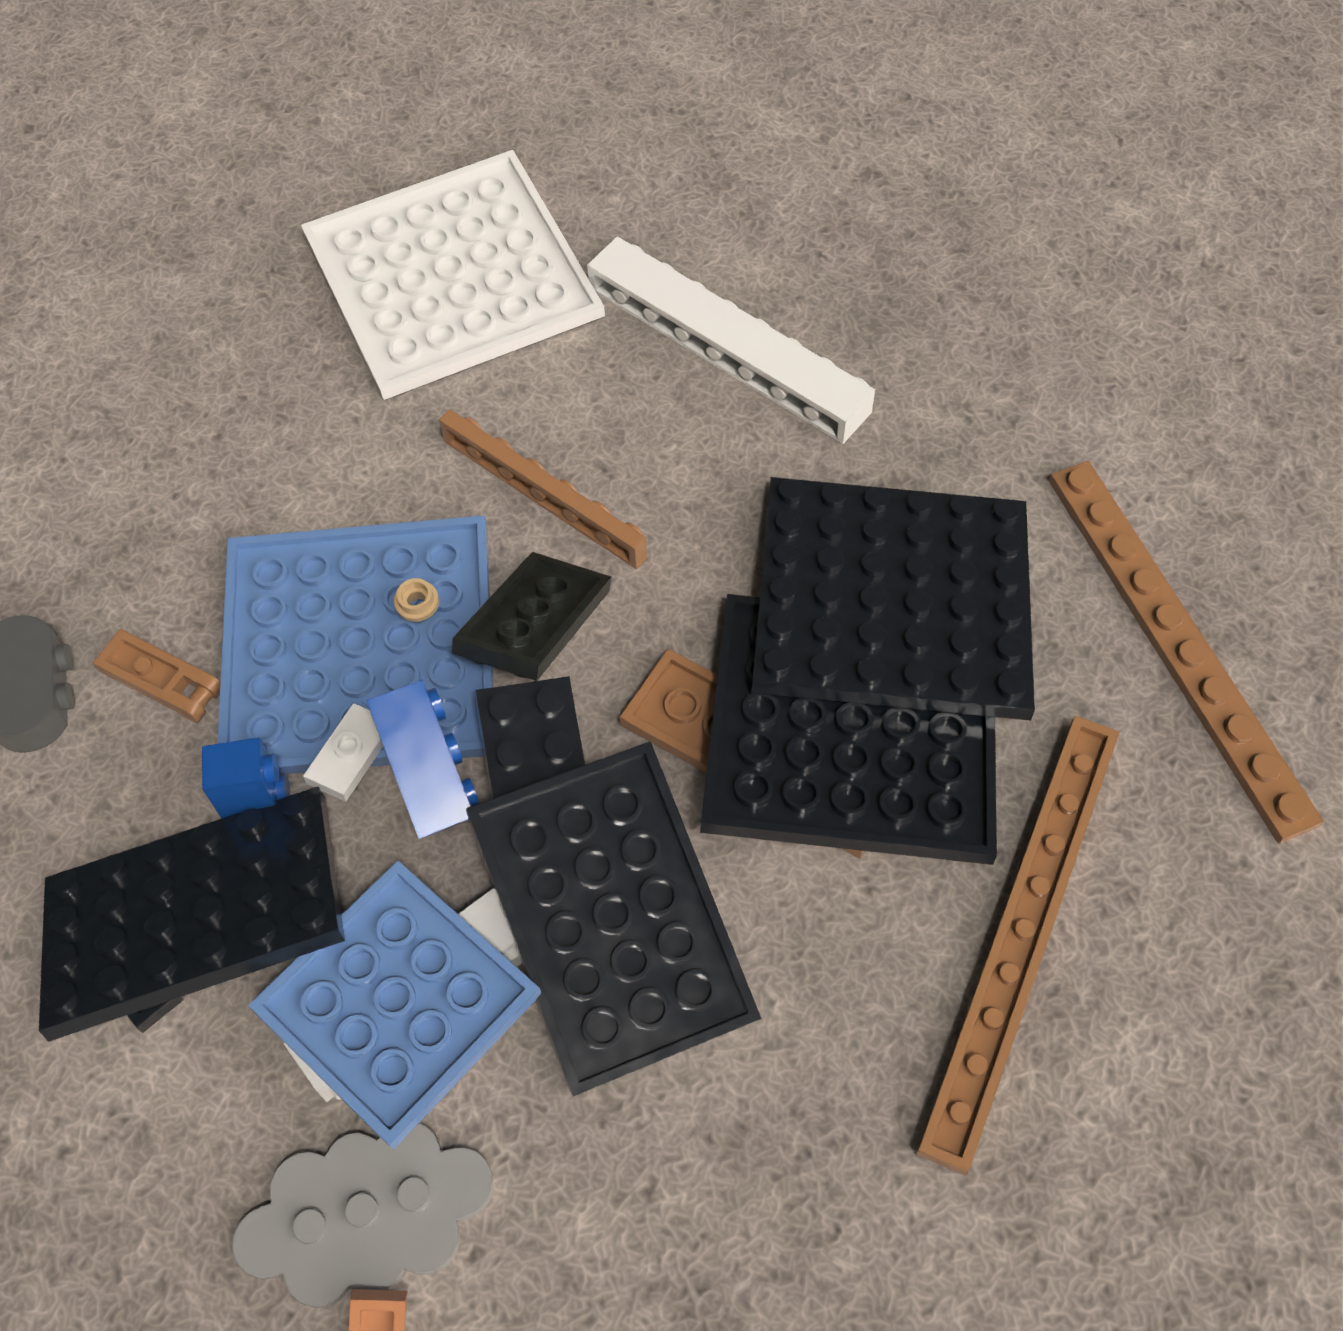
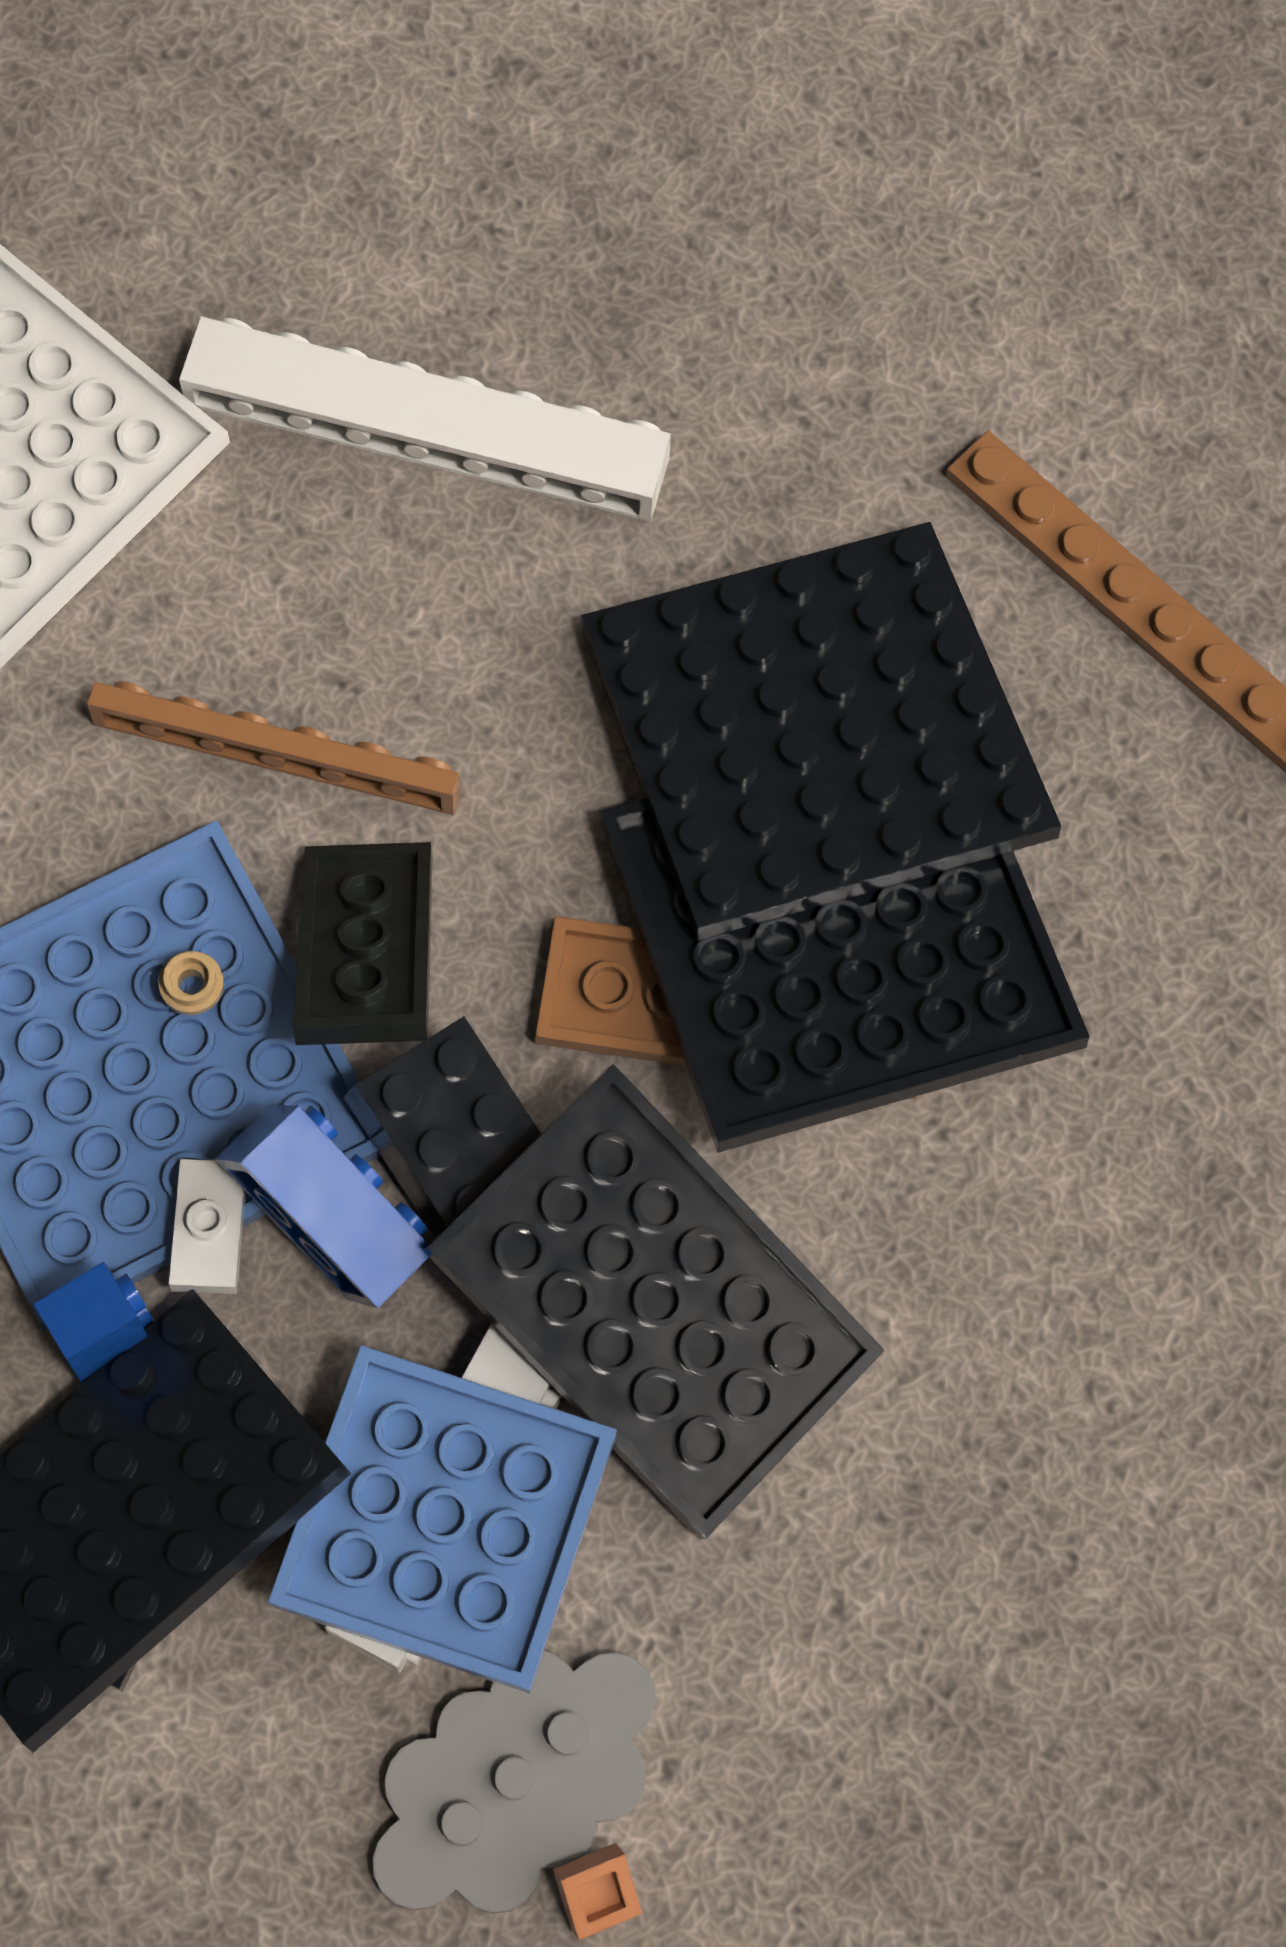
camera: 30 degrees left, 10 degrees up
medium nougat plate [916,716,1120,1176] -> none

